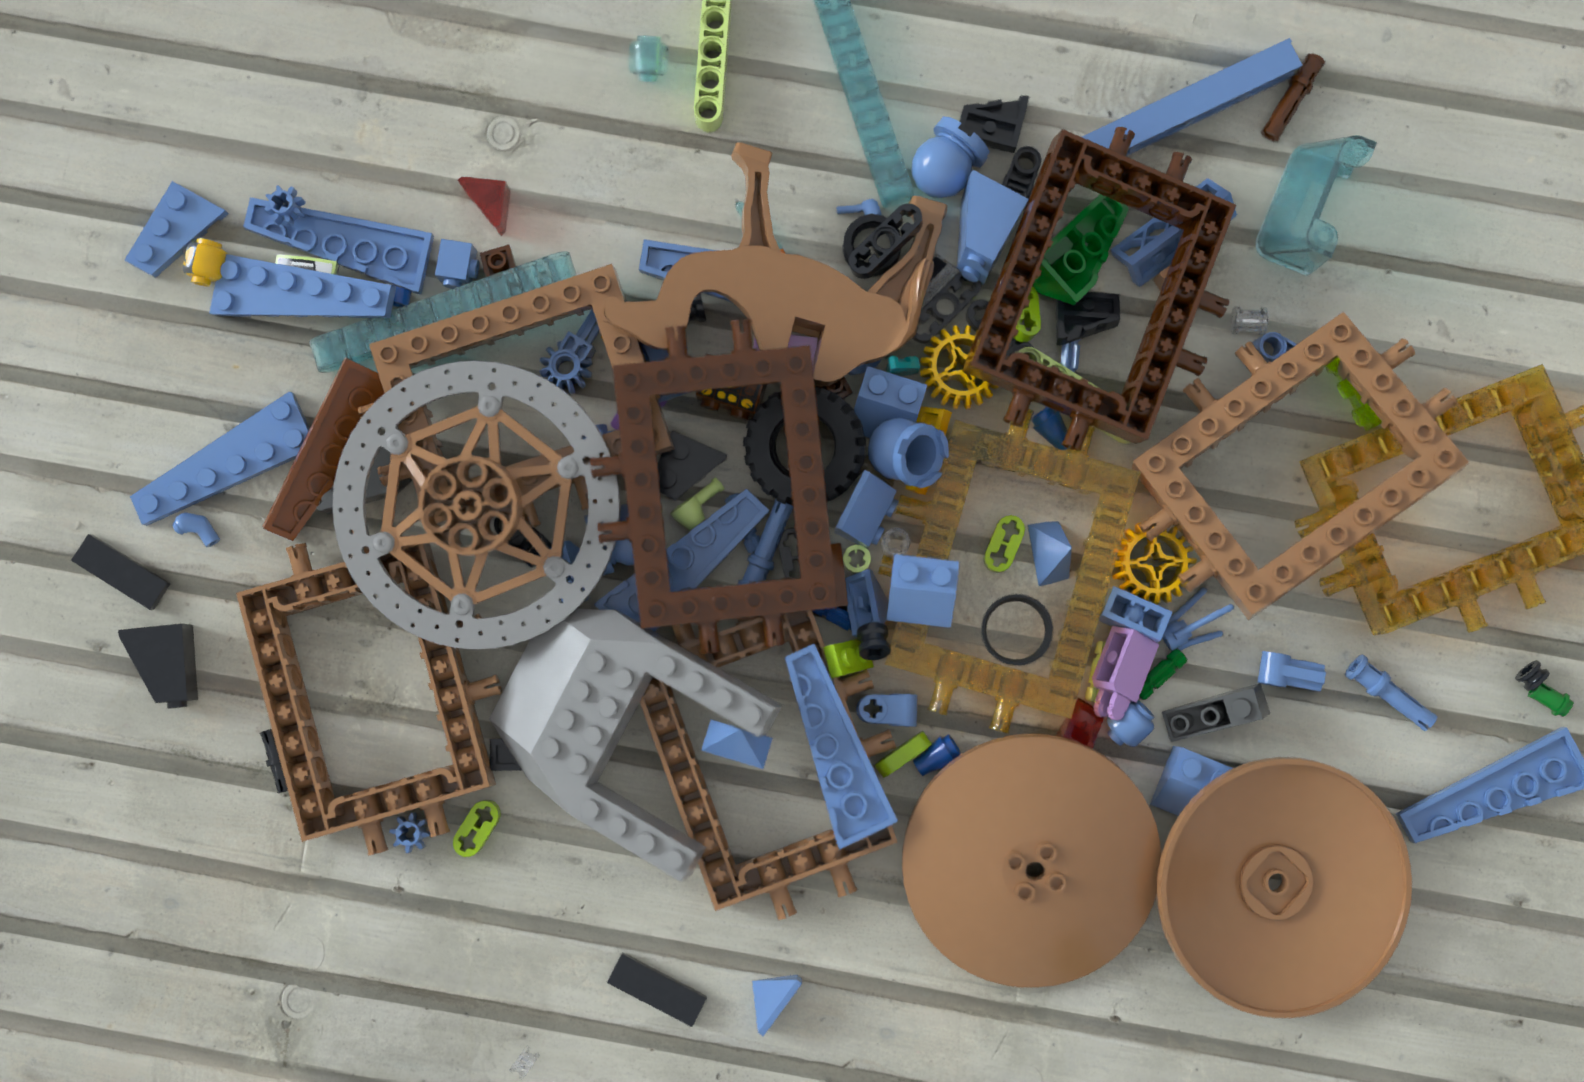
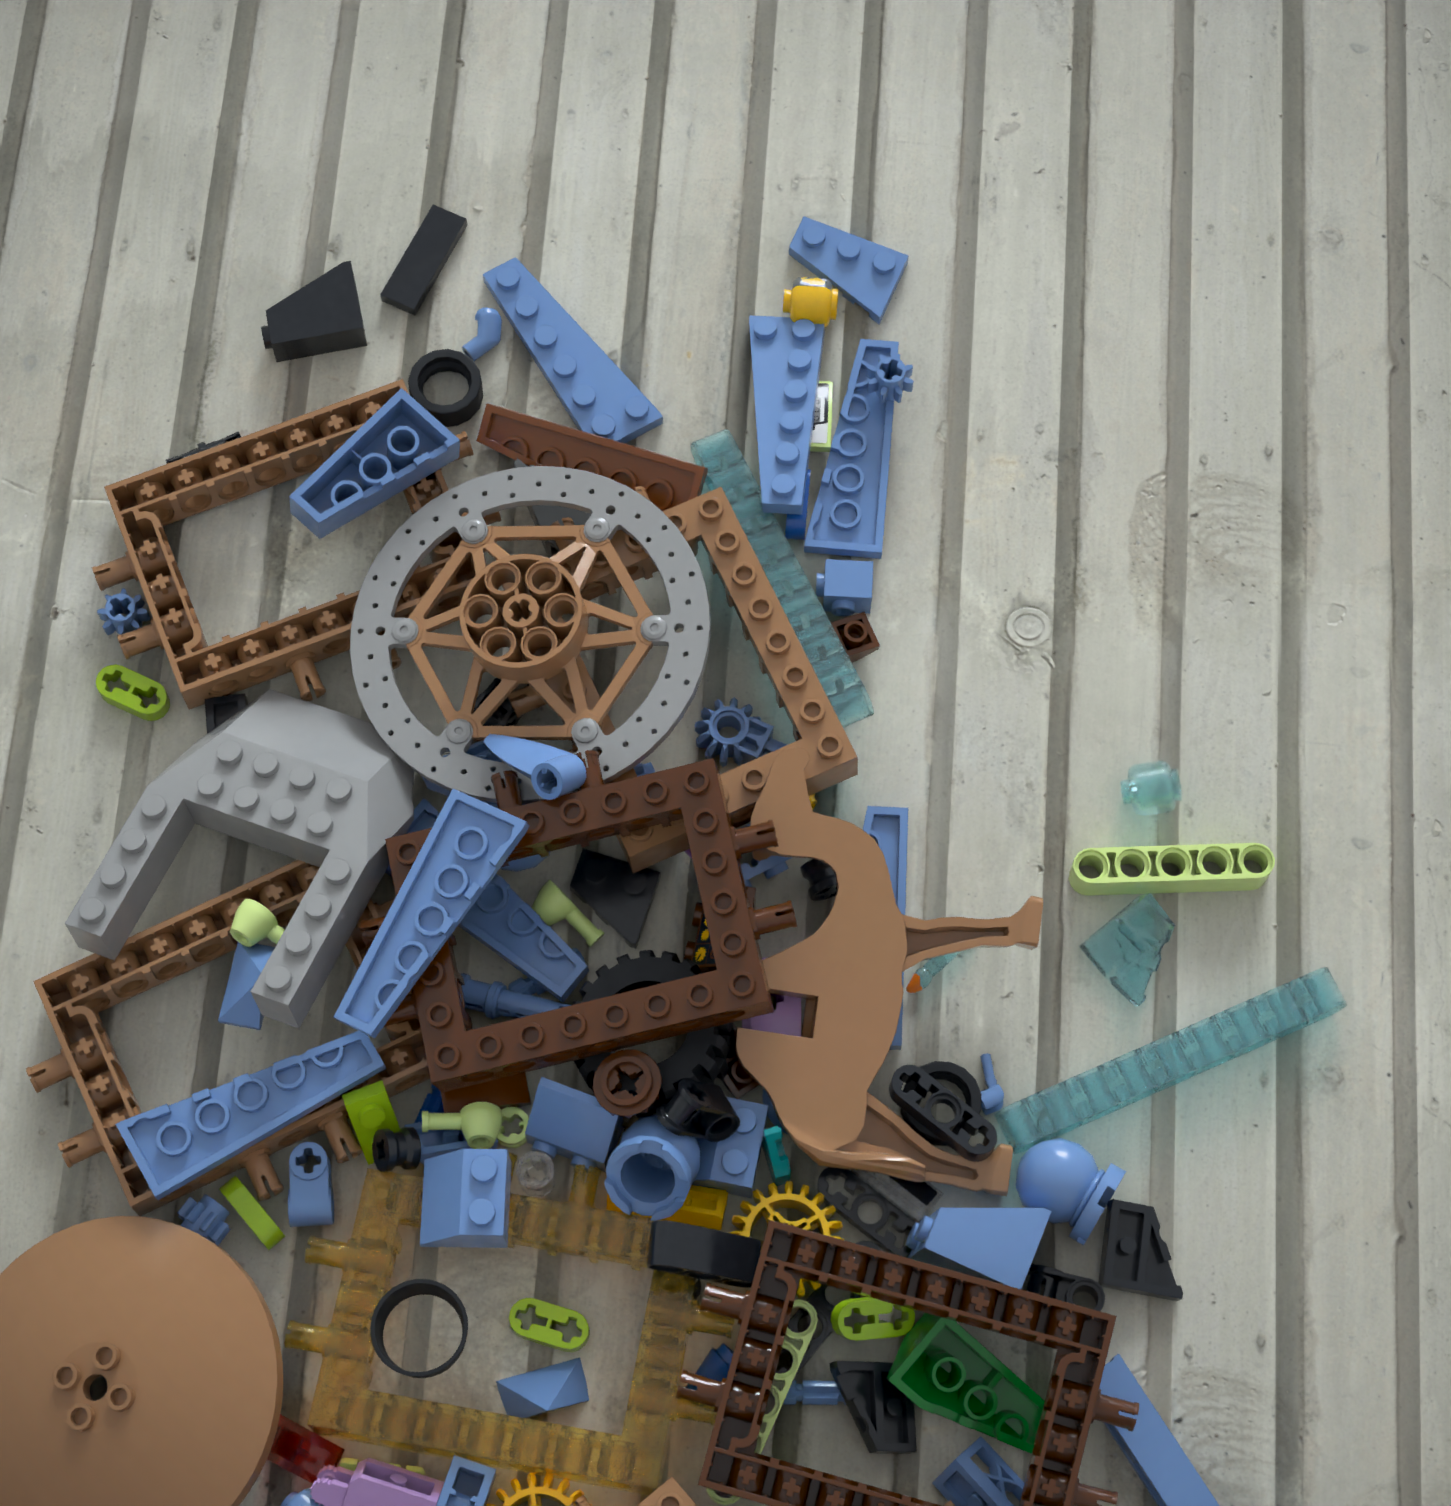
camera: 85 degrees right, 15 degrees down
clear red slope [457,176,511,236] -> none
blue cone [913,734,962,776] -> none
none -> medium blue gear [177,1194,231,1245]
none -> yellowish green bar [230,899,285,947]
none -> medium blue wedge [289,388,460,539]
none -> medium blue wing [333,789,530,1038]
none -> black tyre [408,349,483,427]
none -> yellowish green bar [422,1102,502,1149]
none -> medium blue piece [483,734,586,800]
none -> reddish brown gear [593,1049,663,1119]
none -> black beam [647,1221,764,1288]
none -> black piece [656,1078,740,1142]
none -> clear light blue slope [1079,893,1175,1007]

